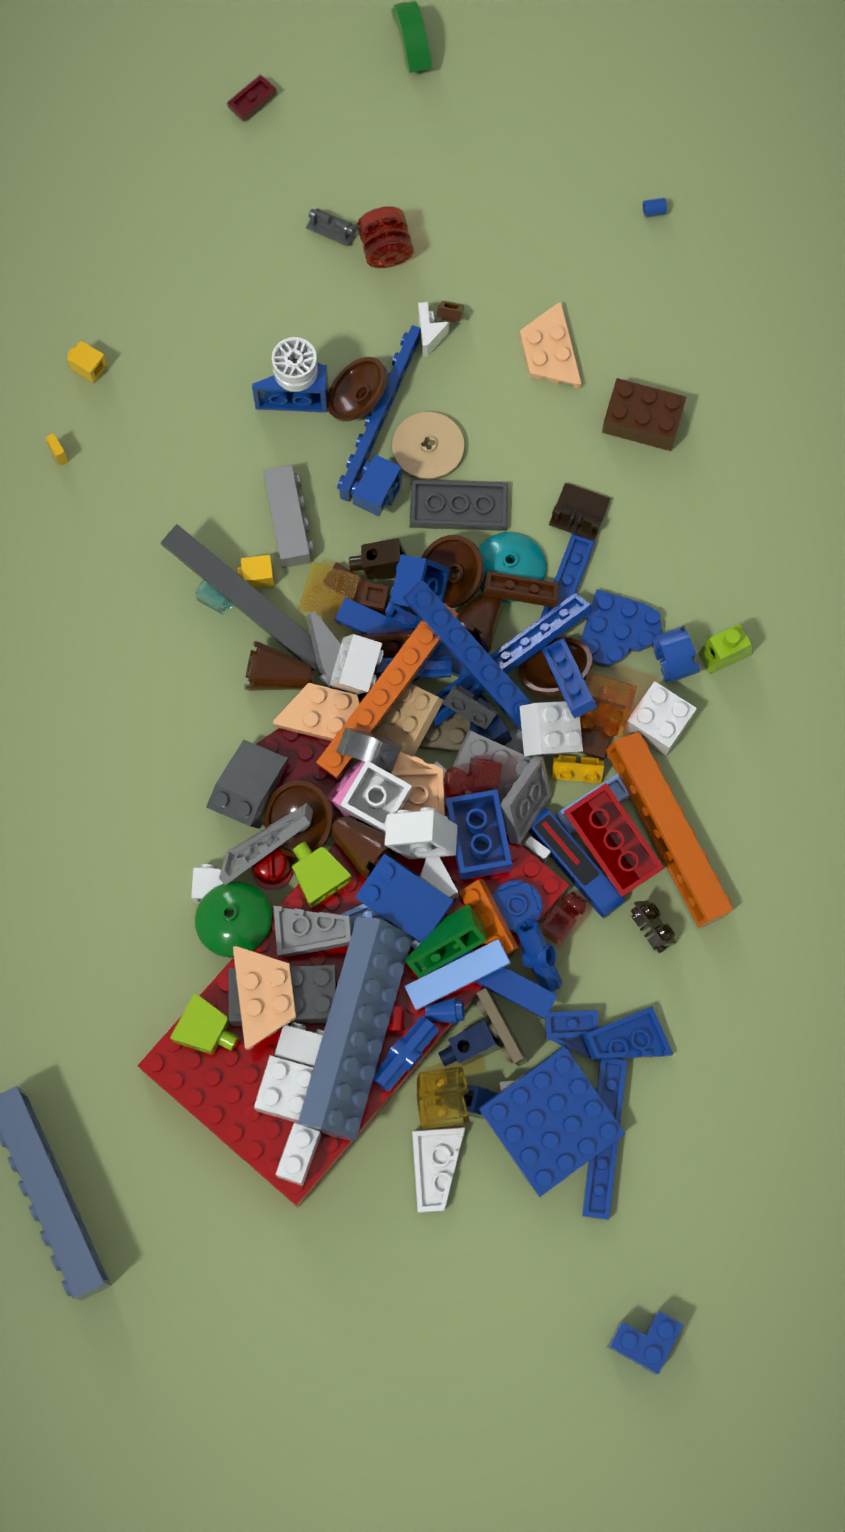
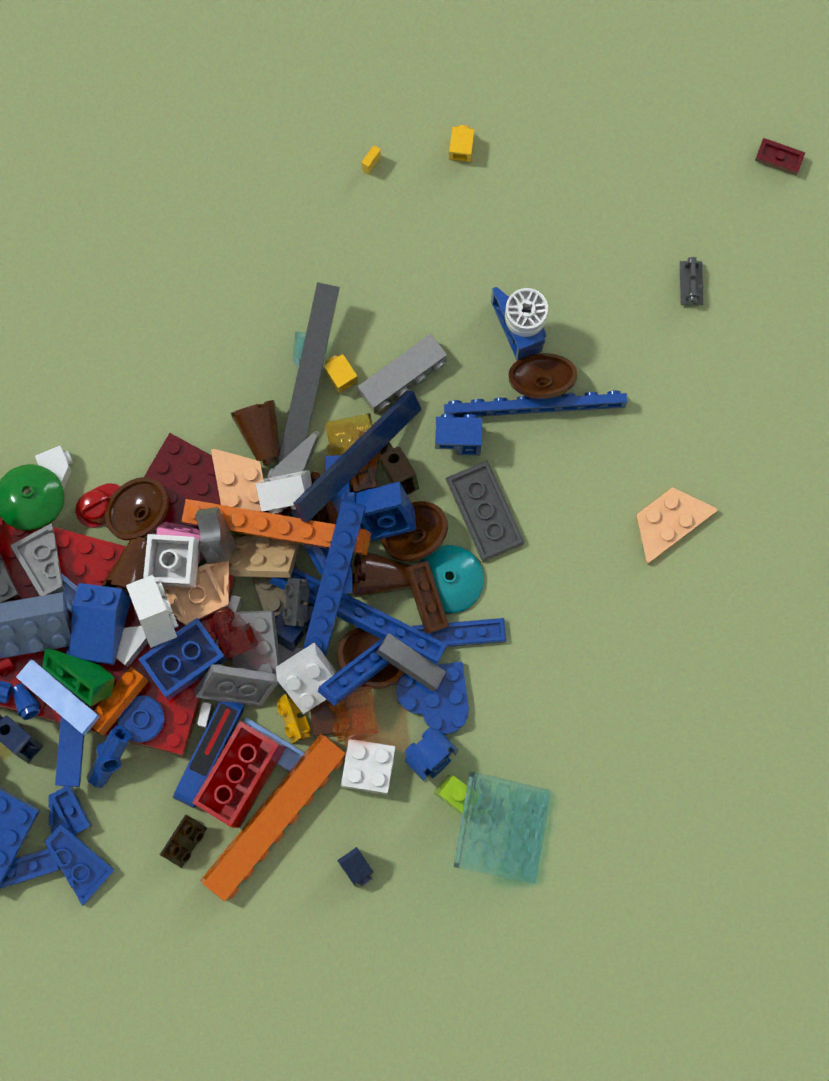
camera: 65 degrees right, 5 degrees up
dark grey slope [206,740,289,829] -> none
light grey wing [219,803,313,885] -> none
lime torso [292,842,352,909] -> none
clear red wheel [357,207,414,268] -> none
tan piece [392,412,464,480] -> none
white slope [418,302,449,357] -> none
reddish brown plate [437,301,464,322] -> none
dark tan plate [476,988,529,1066] -> none
clear red brick [540,891,587,946] -> none
dark brown hinge [549,482,611,541] -> none
reddish brown brick [602,378,686,451] -> none
none -> dark blue tile [293,391,422,522]
none -> dark blue slope [337,847,374,887]
none -> dark grey tile [376,633,446,692]
none -> clear light blue plate [454,772,551,884]

